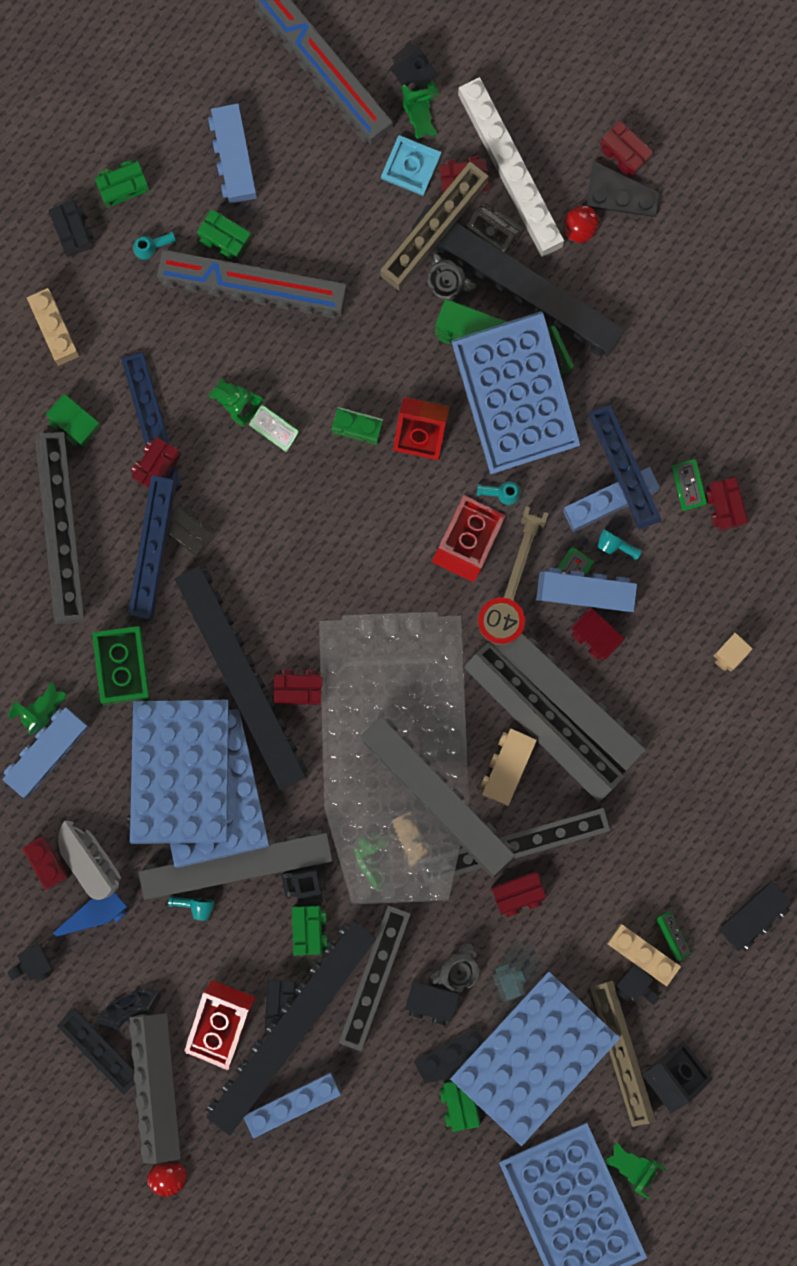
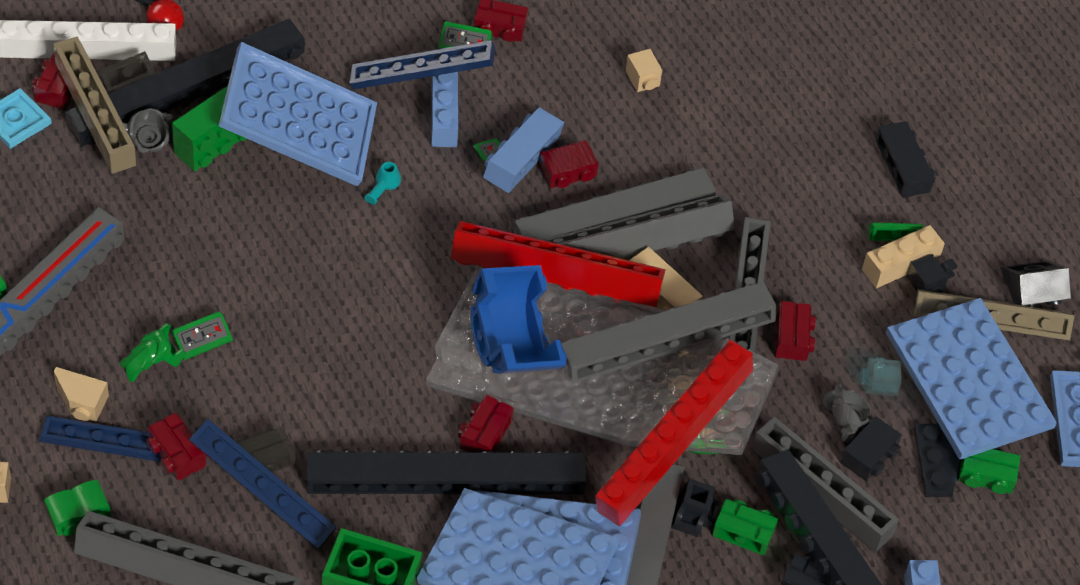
camera: 75 degrees left, 30 degrees down
green brick [331,407,384,446] -> none
red slope [393,397,450,460] -> none
red slope [432,495,506,582] -> none
dark tan piece [478,506,549,645] -> none
teal bar [598,529,642,560] -> none
none -> tan slope [54,367,109,422]
none -> red brick [450,221,666,308]
none -> blue cylinder [471,265,567,374]
none -> red brick [595,340,753,527]

